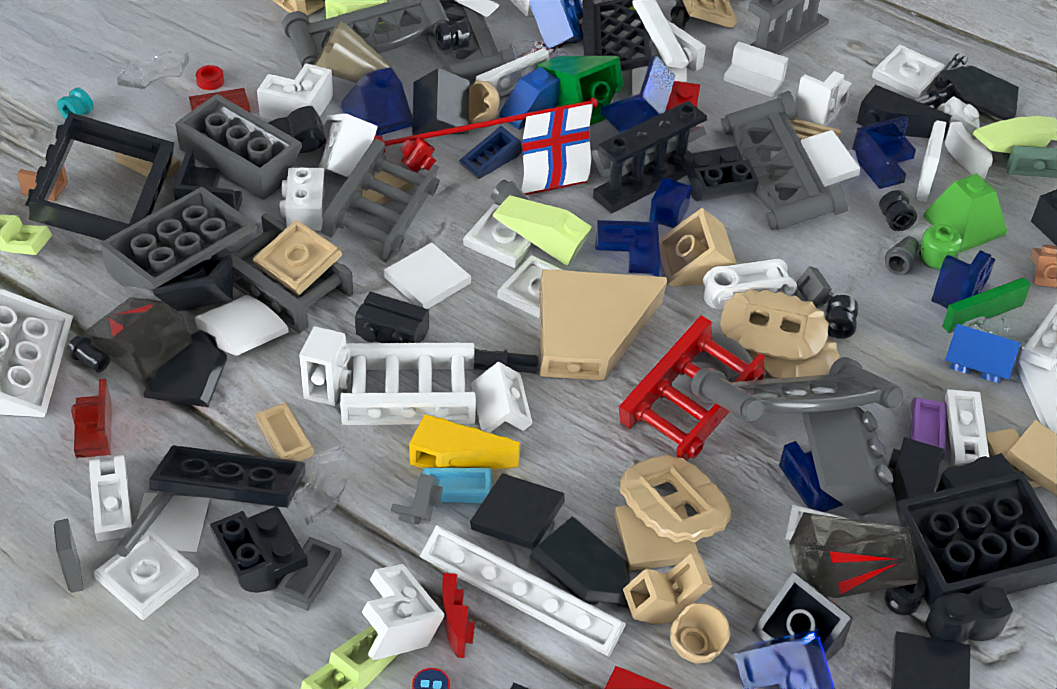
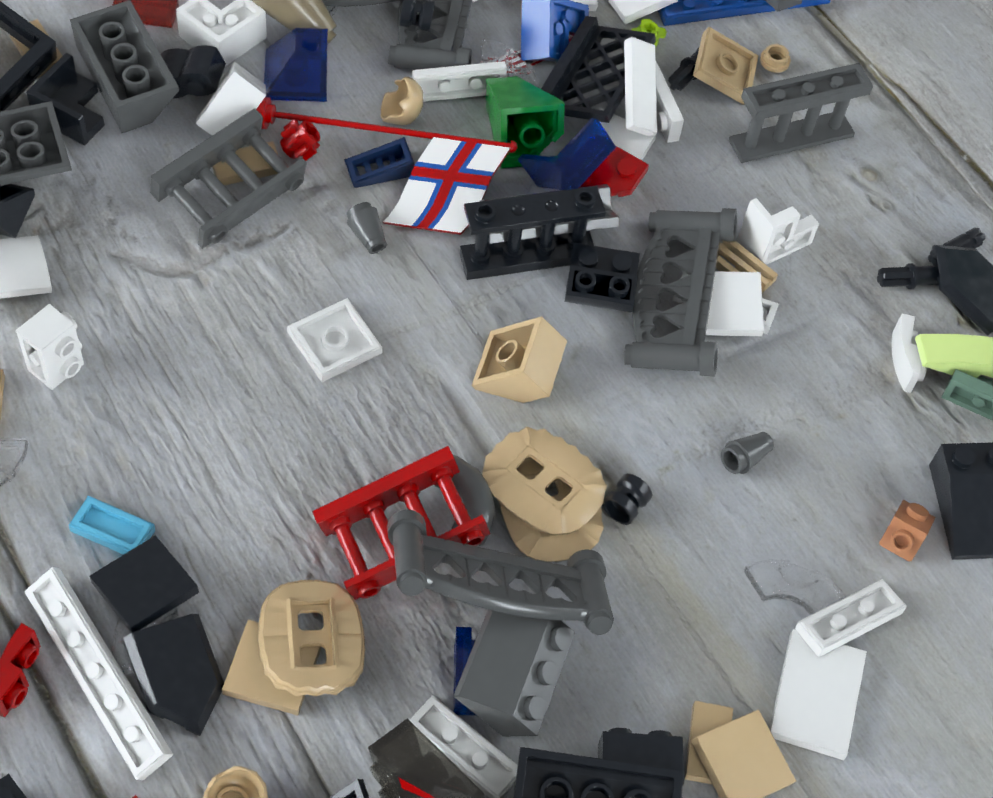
camera: 20 degrees right, 10 degrees up
dark grey fence [211,213,353,334] -> none
tan tile [253,219,342,296] -> none
white brick [280,168,326,231] -> none
white fence [340,342,476,425] -> none
black brick [355,291,429,343] -> none
white tile [384,243,471,309] -> none
dark grey bracket [391,473,443,525] -> none
yellow slope [409,414,520,470] -> none
black slope [412,68,470,135] -> none
white tile [463,203,535,268] -> none
white panel [471,362,533,433] -> none
black axle [473,349,538,373] -> none
yellowish green slope [493,195,592,266] -> none
blue slope [499,67,560,130] -> none
tan slope [539,269,667,380] -> none
clear blue panel [595,220,661,277] -> none
tan brick [623,553,713,624] -> none
clear blue brick [649,178,692,228] -> none
white piece [703,259,797,309] -> none
white panel [723,41,788,97] -> none
dark grey tile [794,266,834,308] -> none
clear blue panel [852,116,916,189] -> none
black slope [856,84,952,140] -> none
white tile [872,45,946,98] -> none
black wheel [879,190,917,231] -> none
black slope [888,437,944,501] -> none
medium lavender tile [910,397,946,460] -> none
white tile [916,120,946,202] -> none
bright green head [919,224,962,269] -> none
bright green slope [923,173,1007,253] -> none
clear blue panel [931,250,996,309] -> none
white bracket [937,96,980,136] -> none
green tile [942,278,1031,334] -> none
blue brick [945,324,1021,384] -> none
white plate [945,389,989,466] -> none

